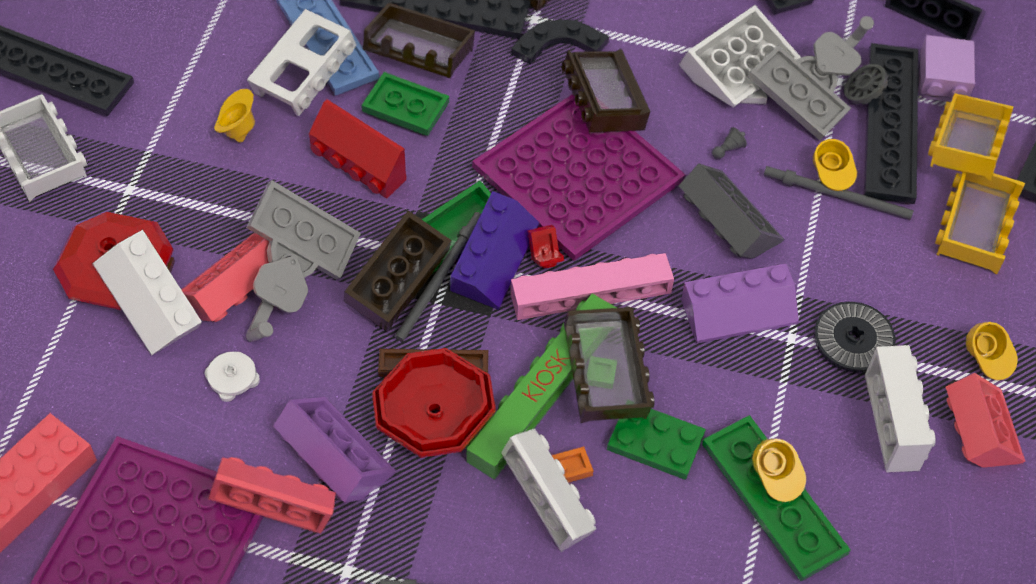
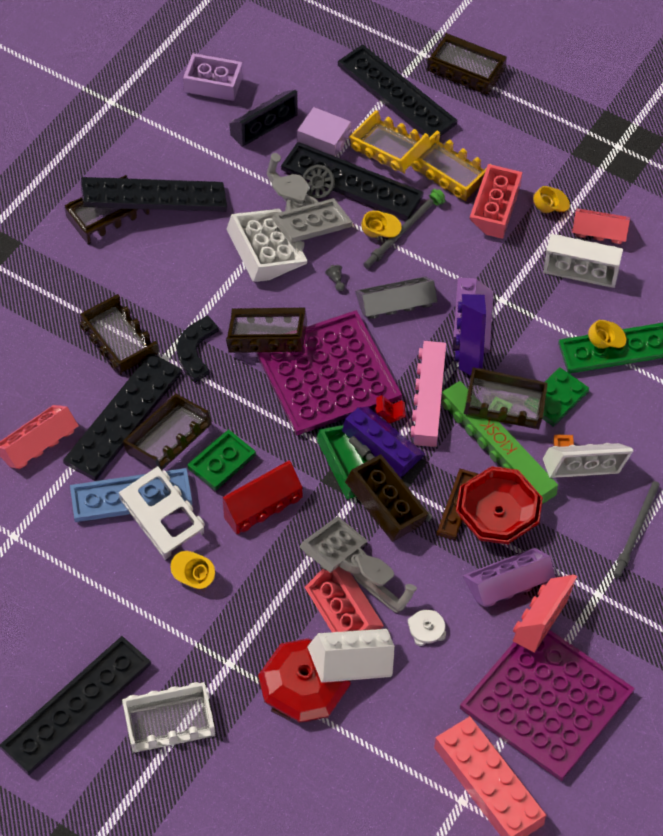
camera: 70 degrees left, 0 degrees up
piece [814,301,896,372] -> none
none -> bright green plate [429,189,445,206]
none -> dark purple slope [455,294,486,375]
none -> coral slope [470,164,523,239]

